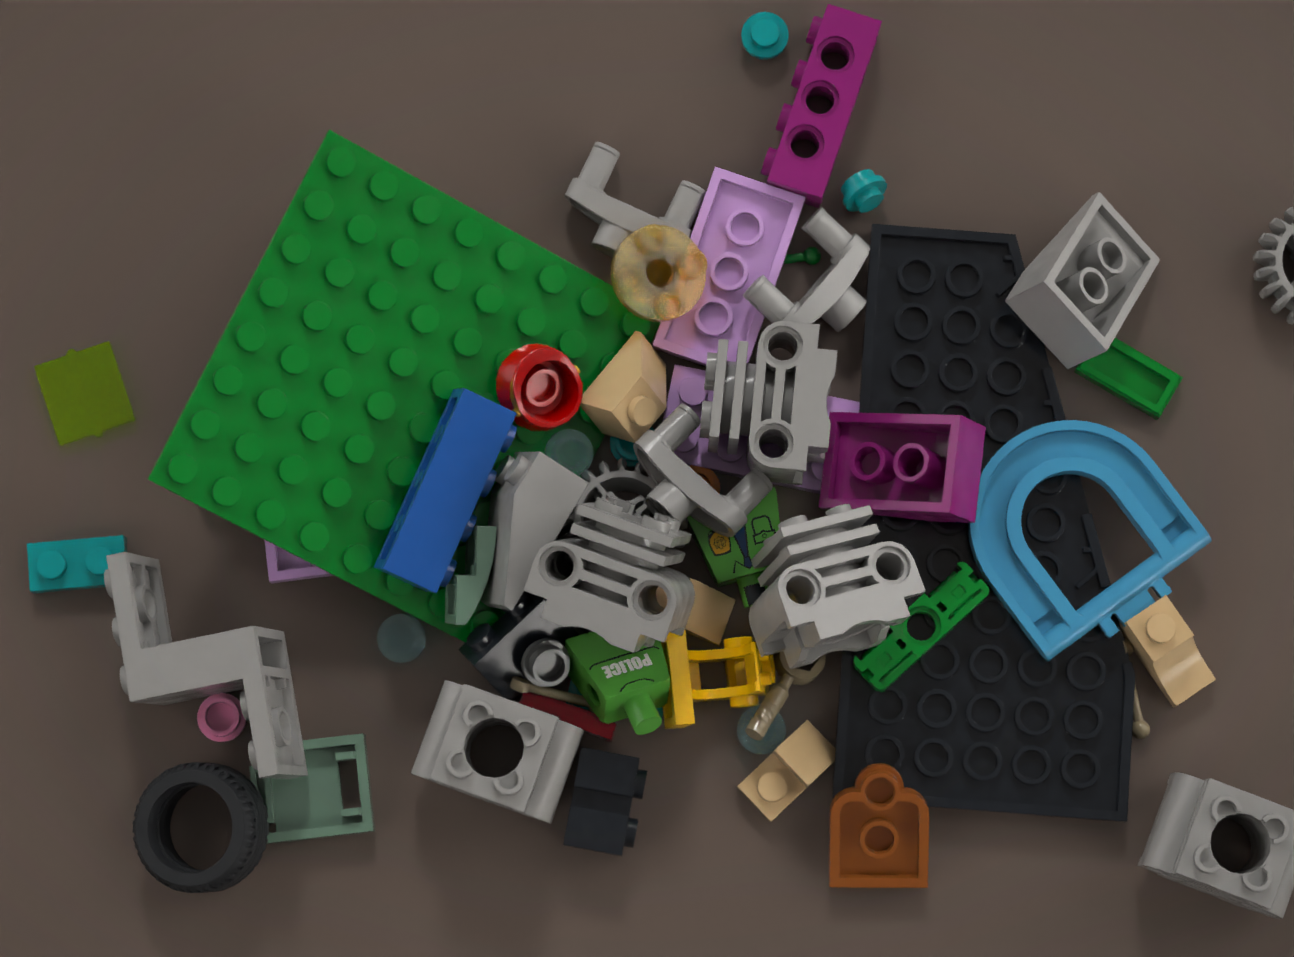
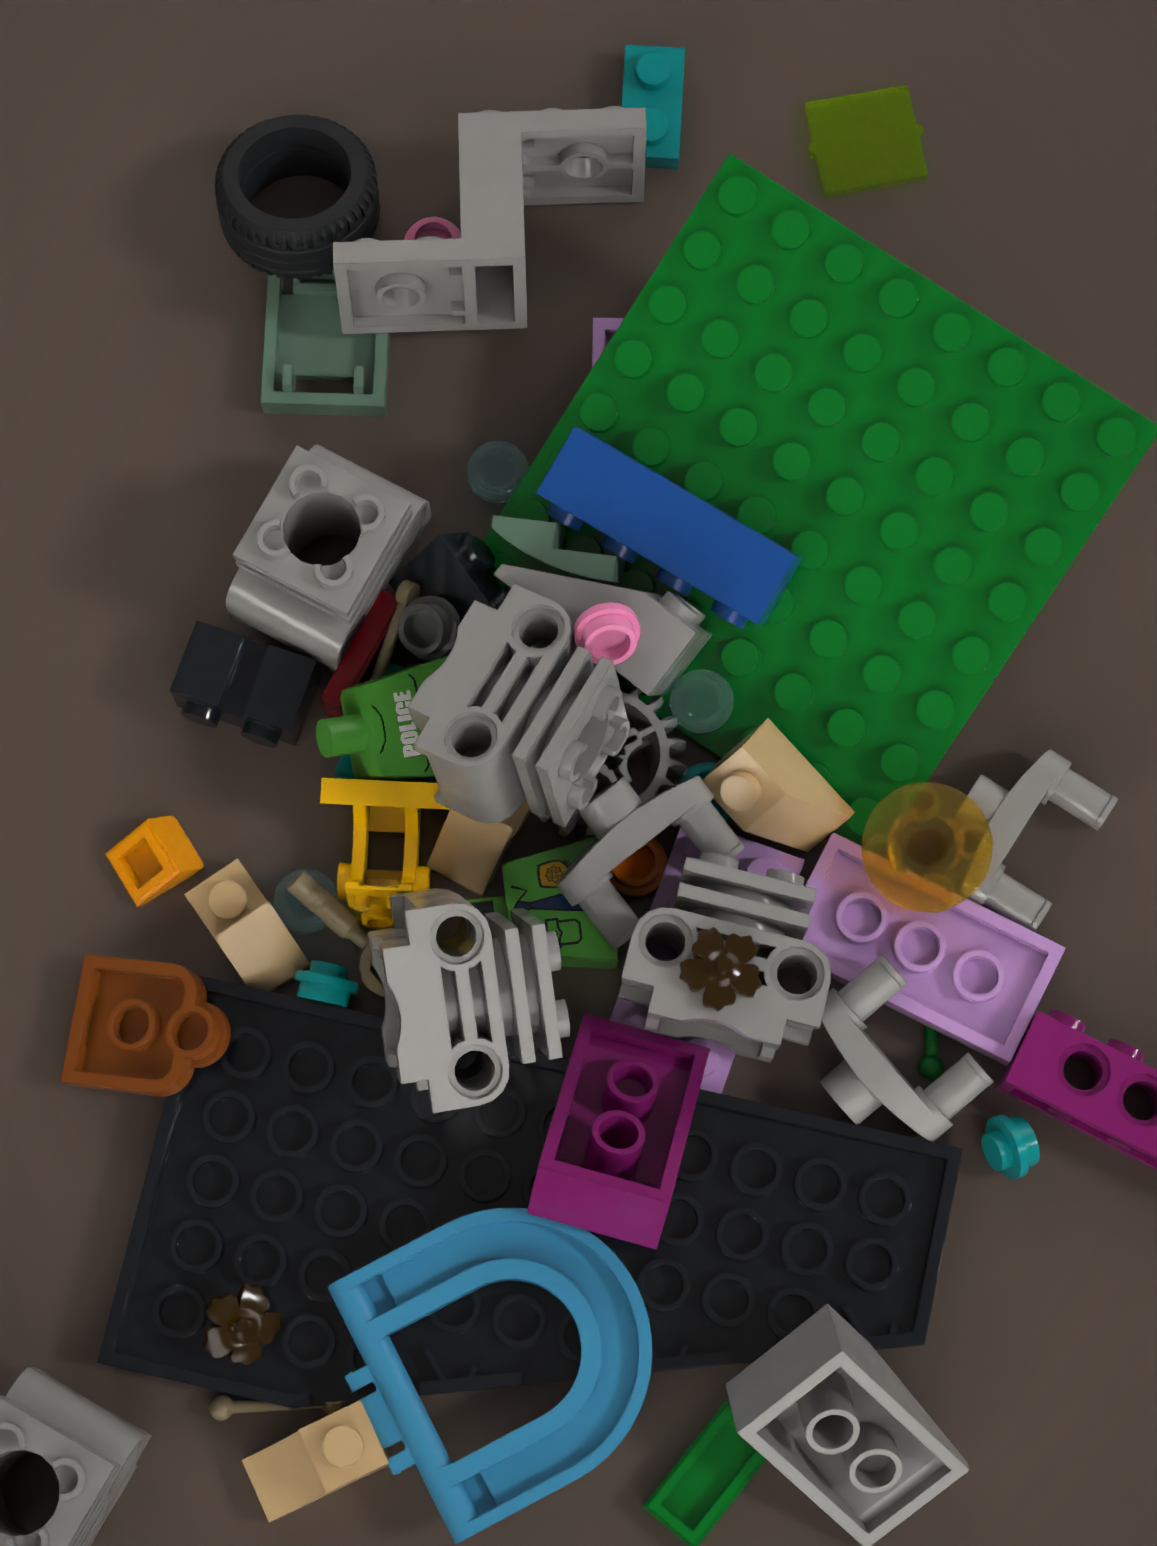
camera: 95 degrees right, 5 degrees down
red piece [496,343,583,431] -> none
green piece [853,562,989,692] -> none
none -> light orange slope [105,815,204,907]
none -> dark brown plant [202,1283,281,1366]
none -> teal plate [294,960,359,1009]
none -> bright pink plate [573,602,640,665]
none -> dark brown plant [679,927,762,1012]

